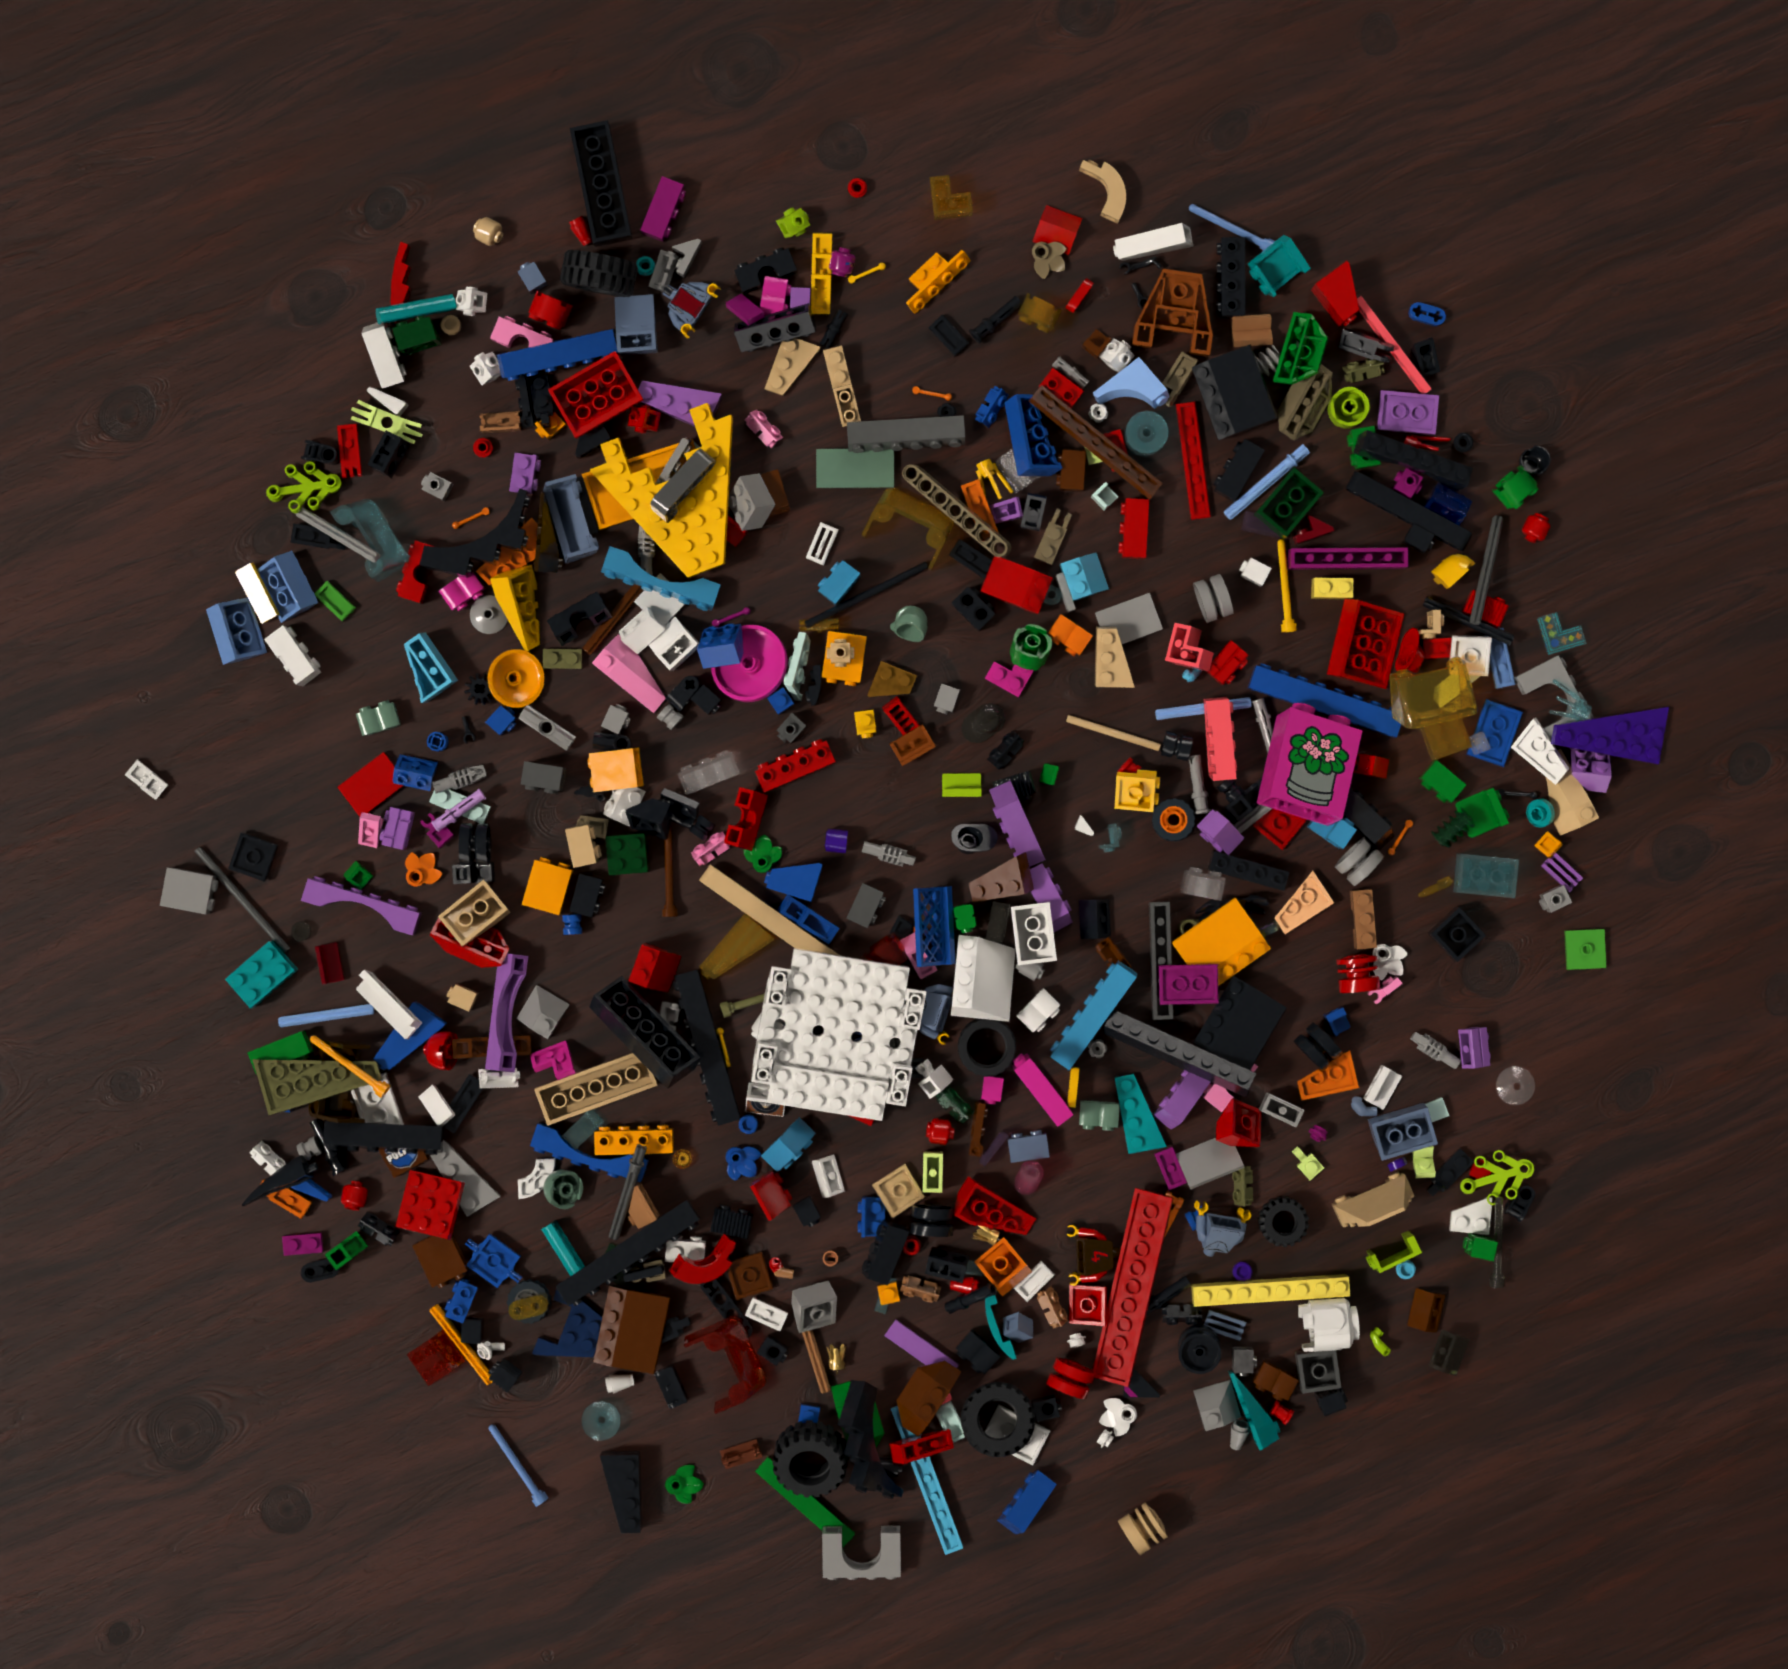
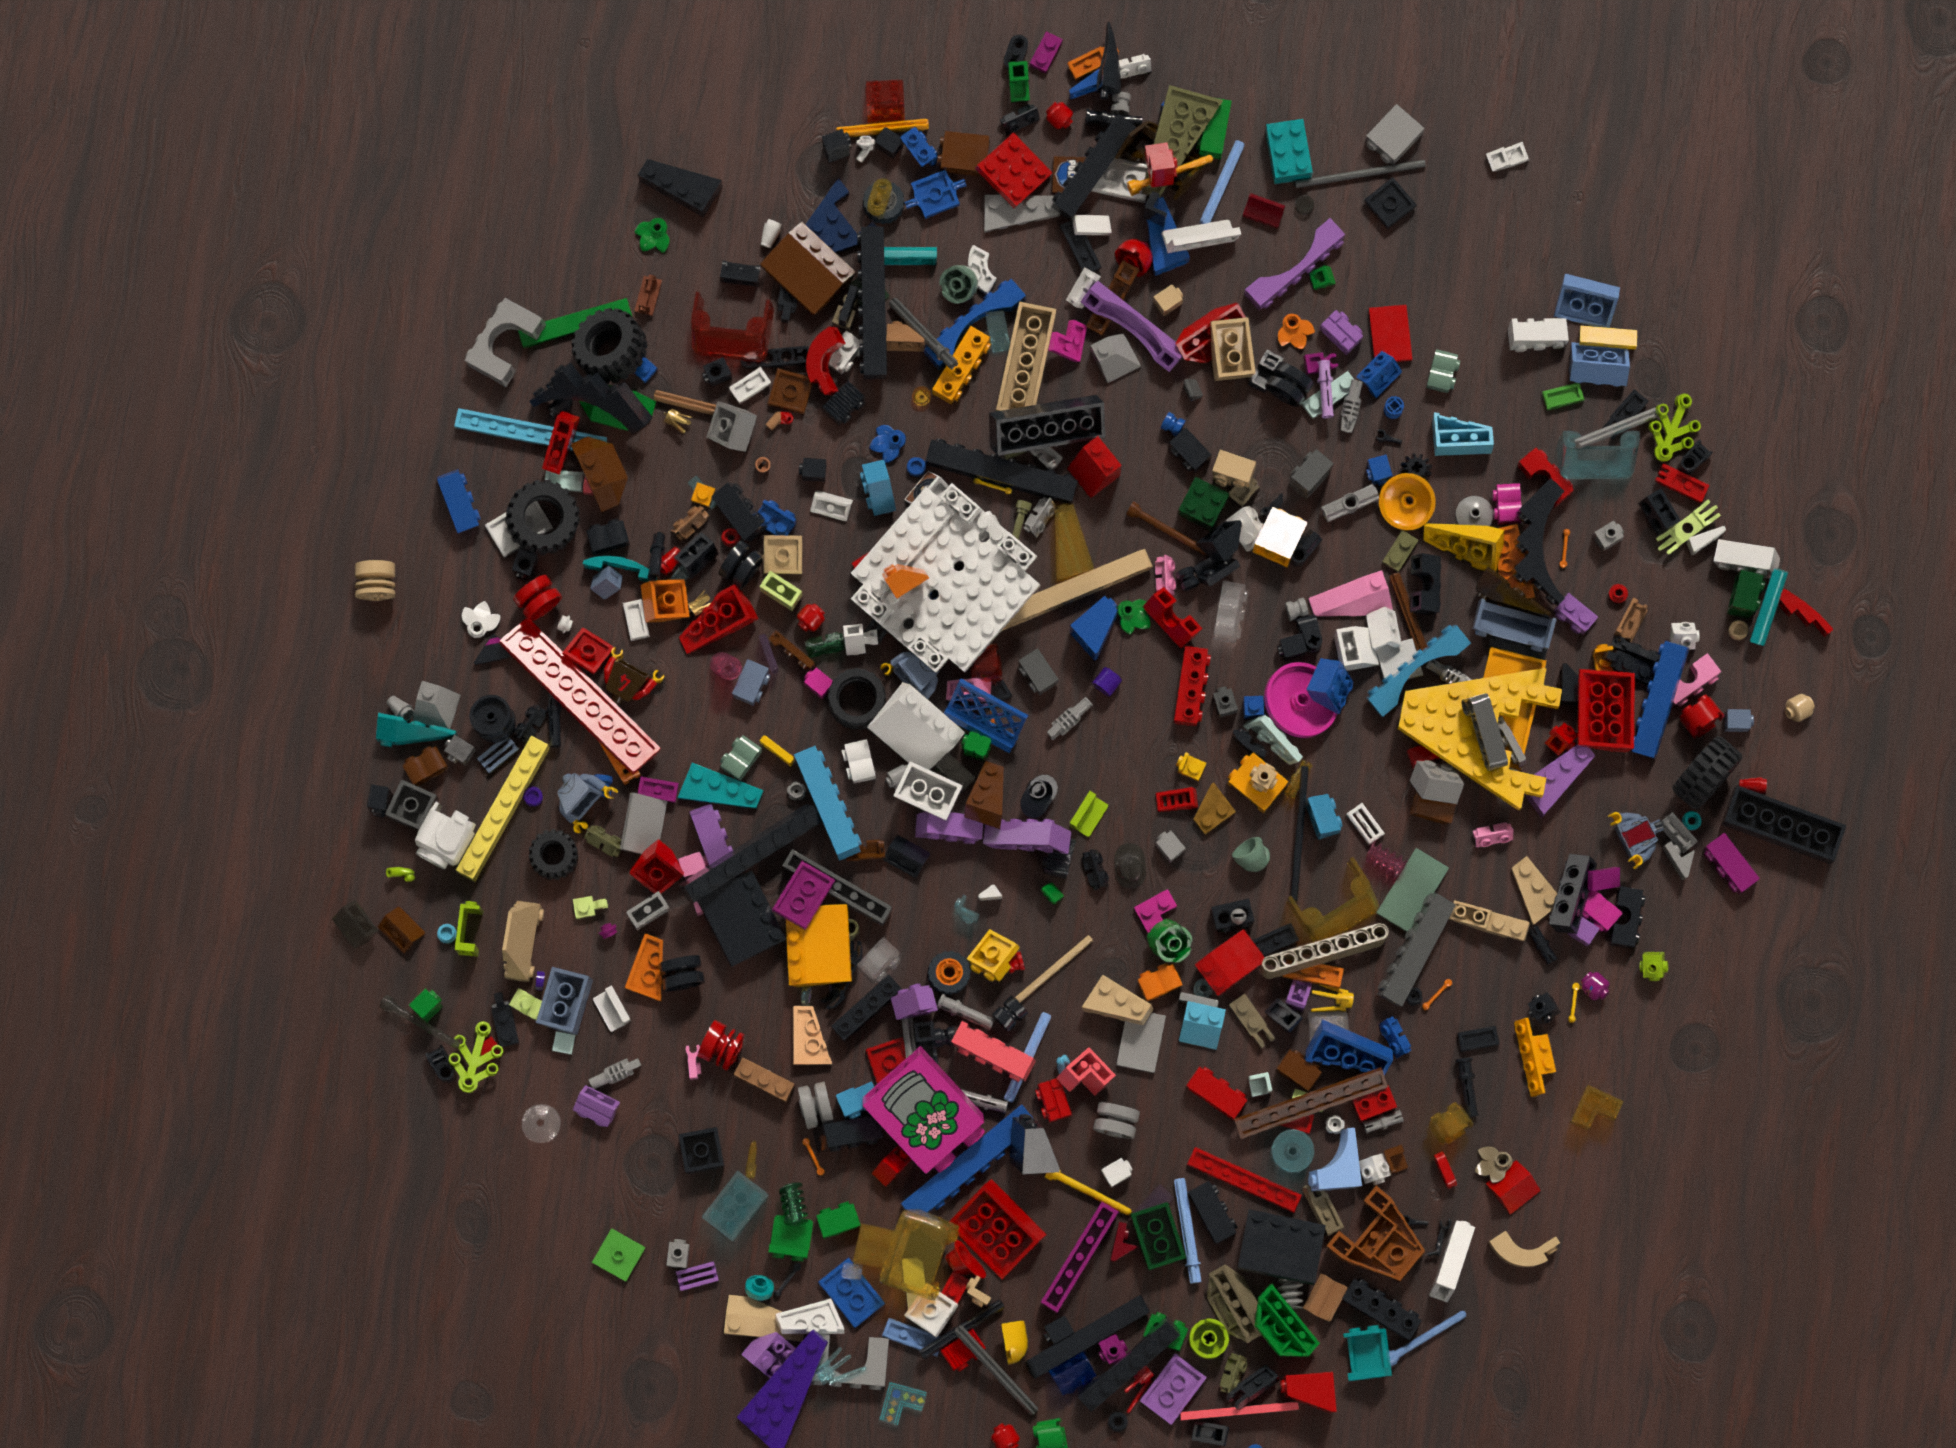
camera: 120 degrees right, 10 degrees down
bright pink slope [358,812,384,848] -> none
white brick [456,287,487,316] -> none
medium blue piece [489,1424,549,1507] -> none
light orange panel [522,857,573,915] -> none
clear light blue dish [582,1401,621,1440] -> none
light grey brick [601,704,631,735] -> none
sand blue slope [615,294,658,356] -> none
magenta hinge [712,607,750,627] -> none
red slope [750,1170,793,1221] -> none
blue slope [777,895,840,944] -> none
yellow slope [811,232,832,314] -> none
red plate [848,178,867,198] -> none
medium lavender tile [884,1319,959,1368] -> none
dark orange hinge [889,724,936,766] -> none
dark pink window [1012,1053,1073,1127] -> none
medium nougat hinge [1037,1286,1068,1329] -> none
white plate [1097,1429,1114,1448] -> none
red bush [1268,1400,1294,1425] -> none
light yellow brick [1311,578,1353,599] -> none
blue panel [1323,1007,1351,1037] -> none
sand blue arm [1351,1096,1377,1116] -> none
white plate [1372,944,1407,980] -> none
white wing [1449,1197,1492,1235] -> none
light orange tile [1534,831,1563,859] -> none
none -> orange slope [882,564,929,598]
none -> slope [1010,1114,1060,1174]
none -> light grey hinge [1023,497,1057,538]
none -> black panel [1143,191,1167,227]
none -> brick [1144,142,1178,188]
none -> dark grey slope [1183,379,1203,401]
none -> light grey hinge [1231,909,1246,925]
none -> clear pink piece [1366,840,1409,878]
none -> black brick [1528,992,1561,1024]

